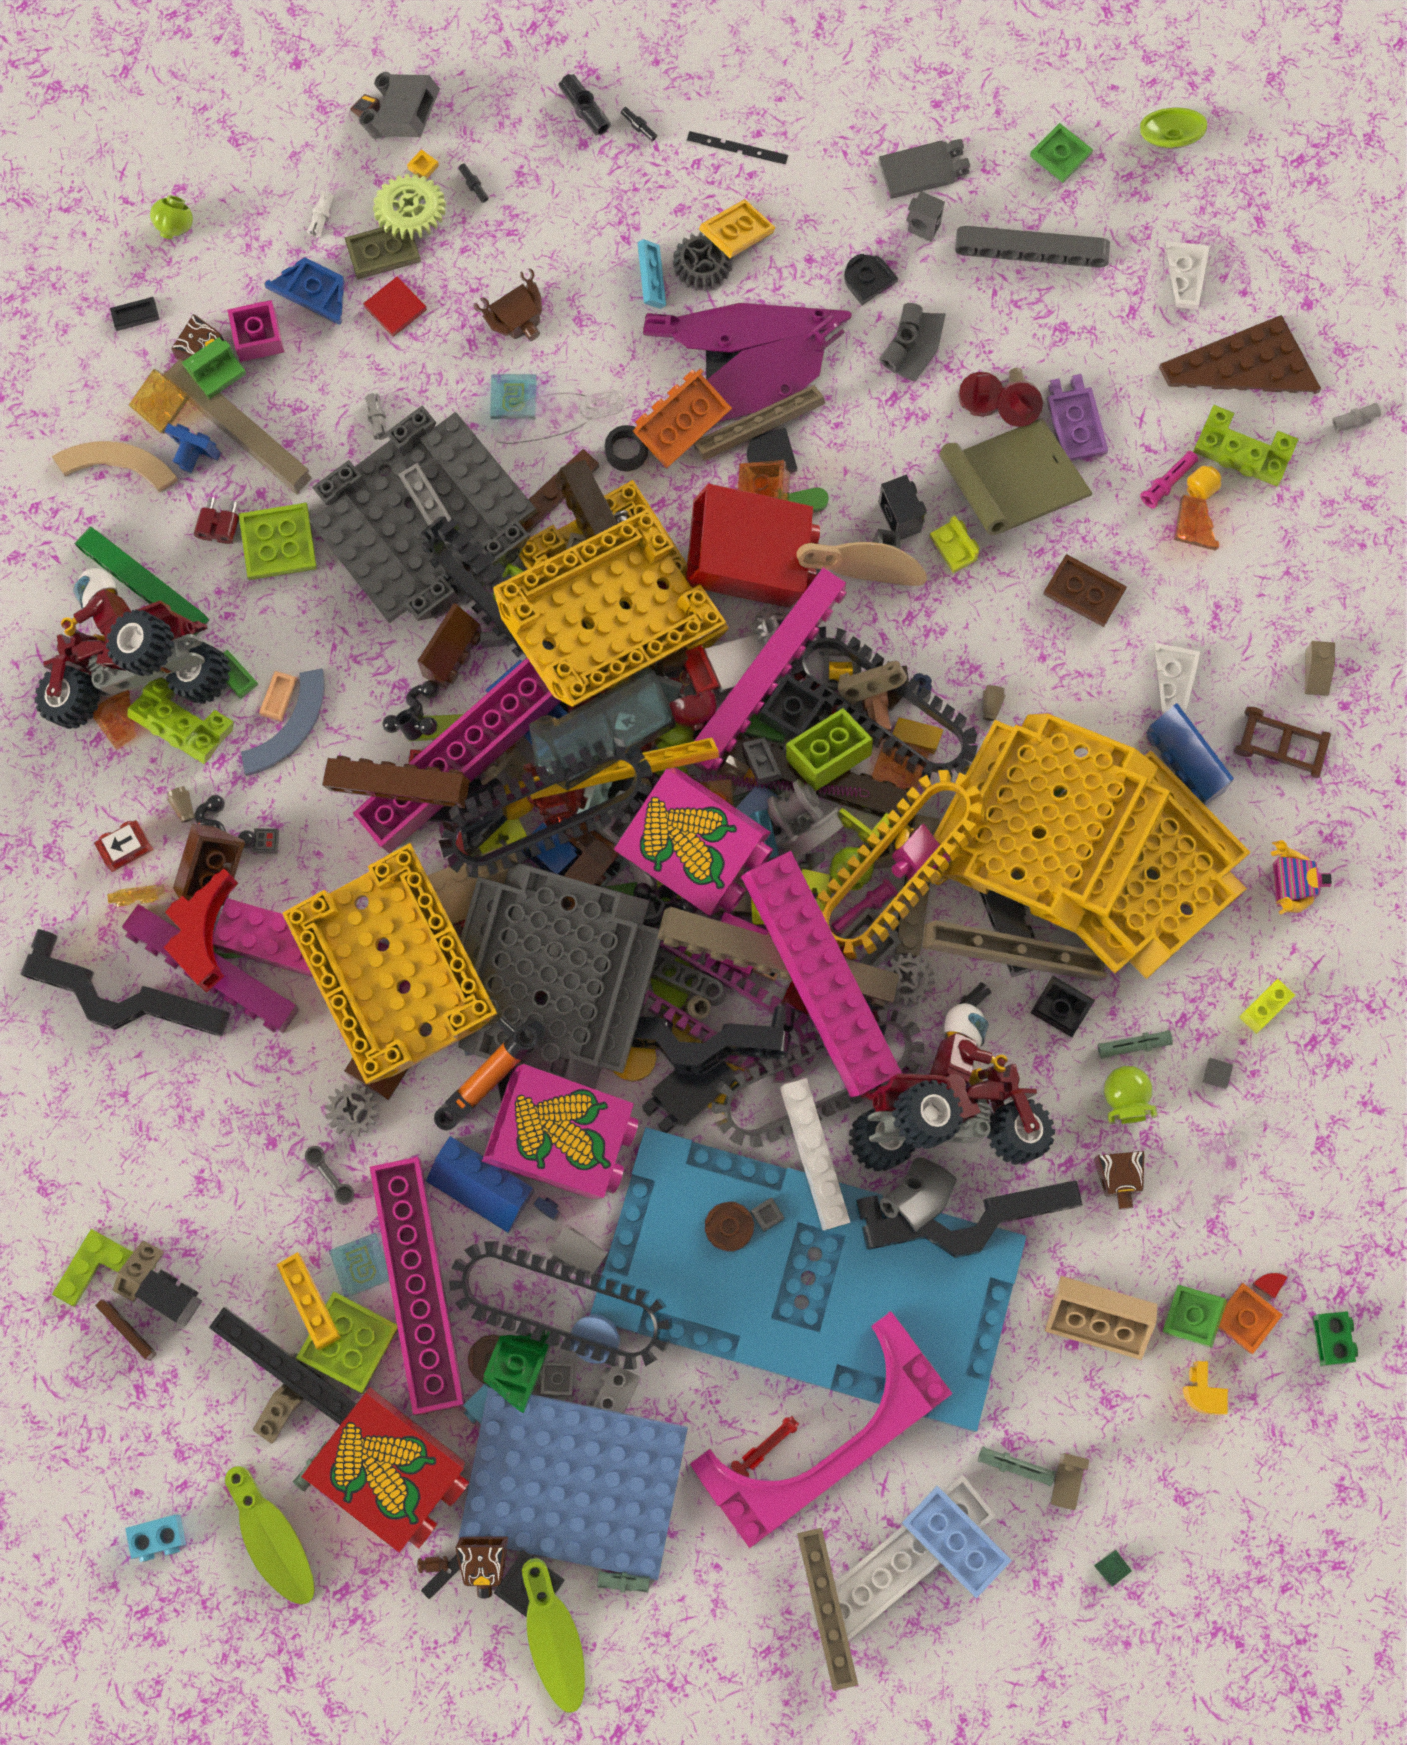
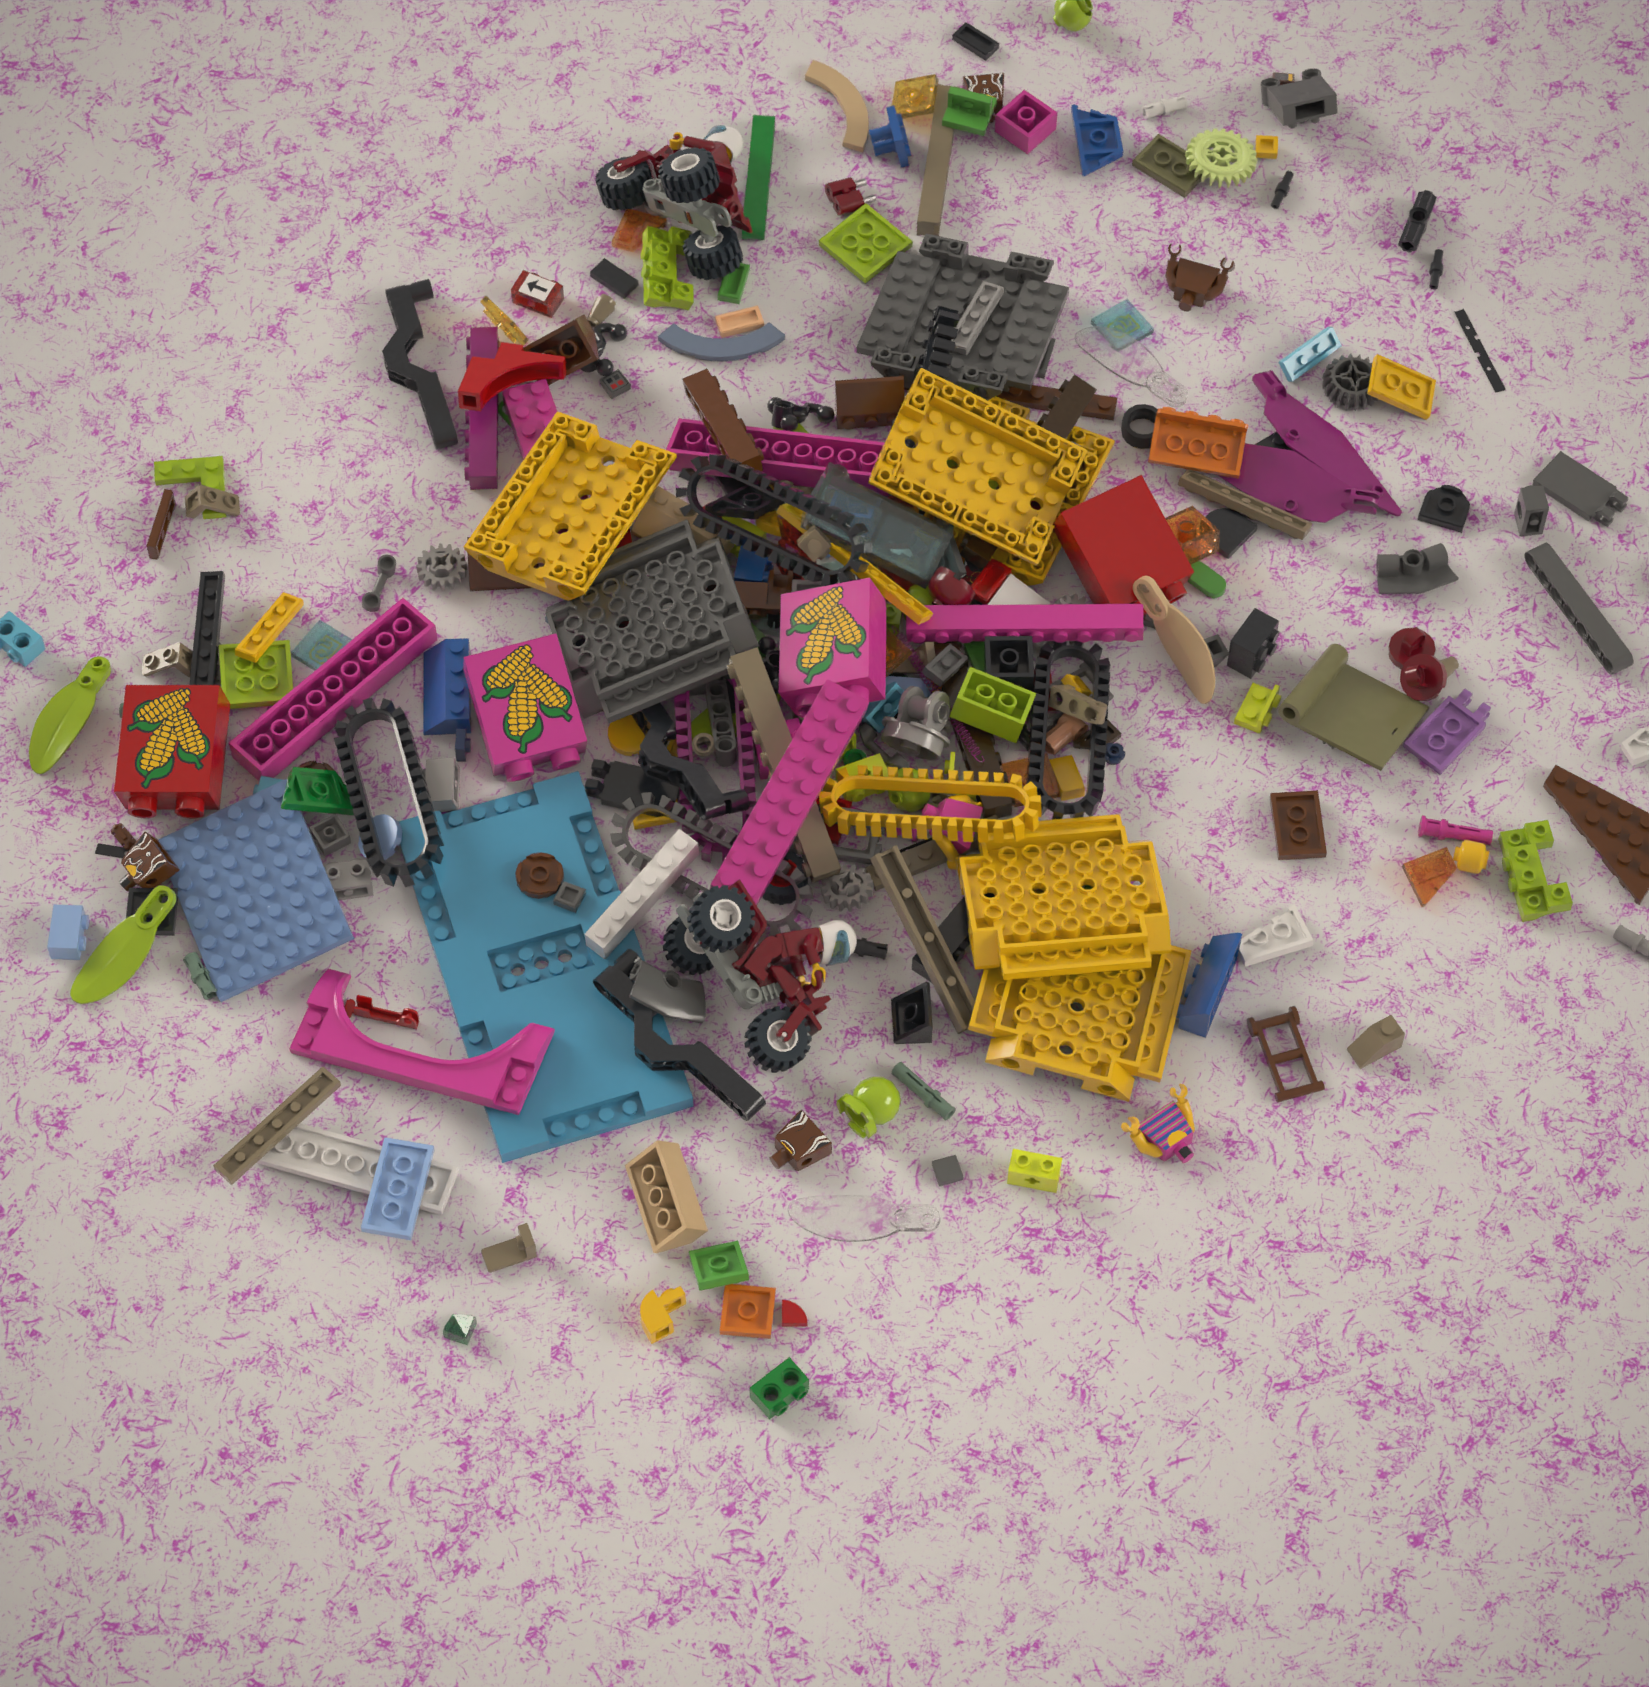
camera: 55 degrees right, 15 degrees down
black brick [134,1269,202,1326] -> none
red tile [363,276,427,337] -> none
light grey pin [365,393,388,440] -> none
piece [434,1017,545,1131] -> none
sand green pin [978,1446,1055,1486] -> none
dark tan cone [982,685,1006,721] -> none
none -> light blue brick [47,904,89,960]
none -> black tile [590,258,639,299]
none -> dark tan brick [797,524,831,562]

